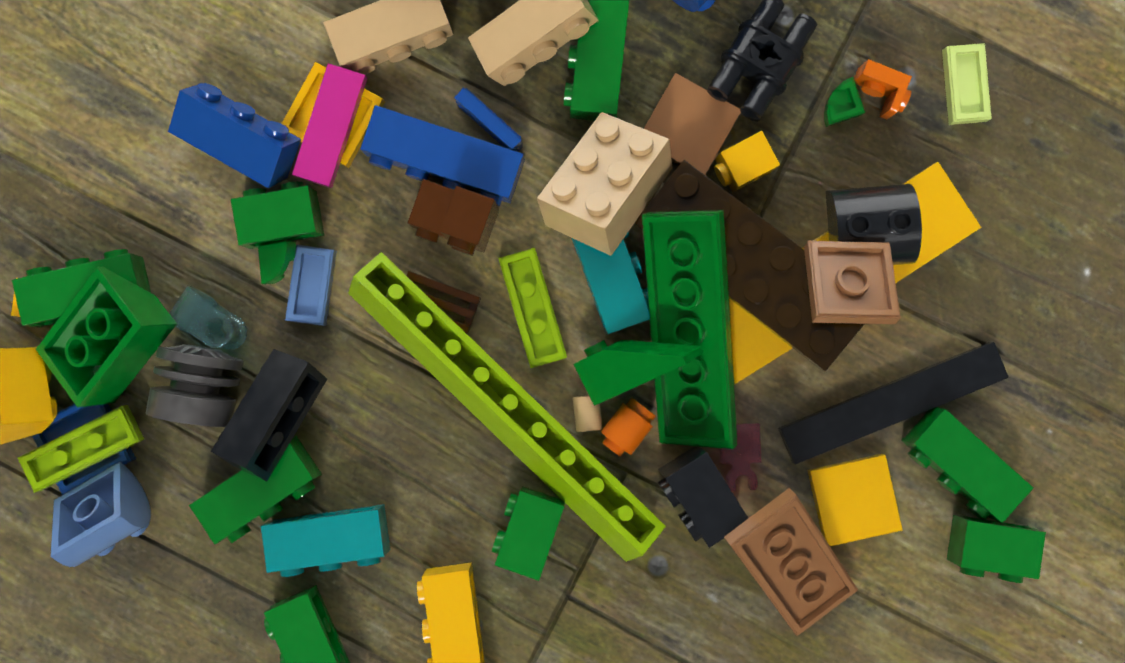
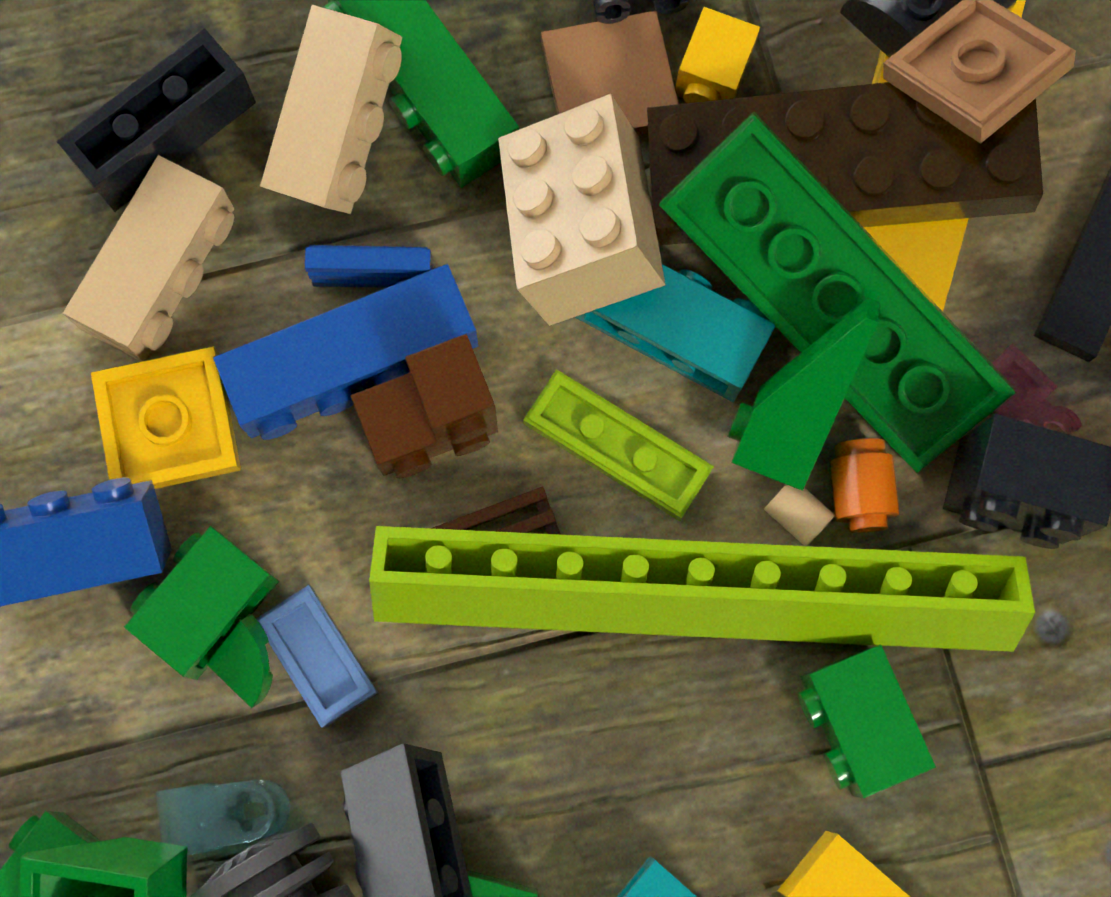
camera: 50 degrees left, 10 degrees down
dark pink tile [292,63,368,188] -> none

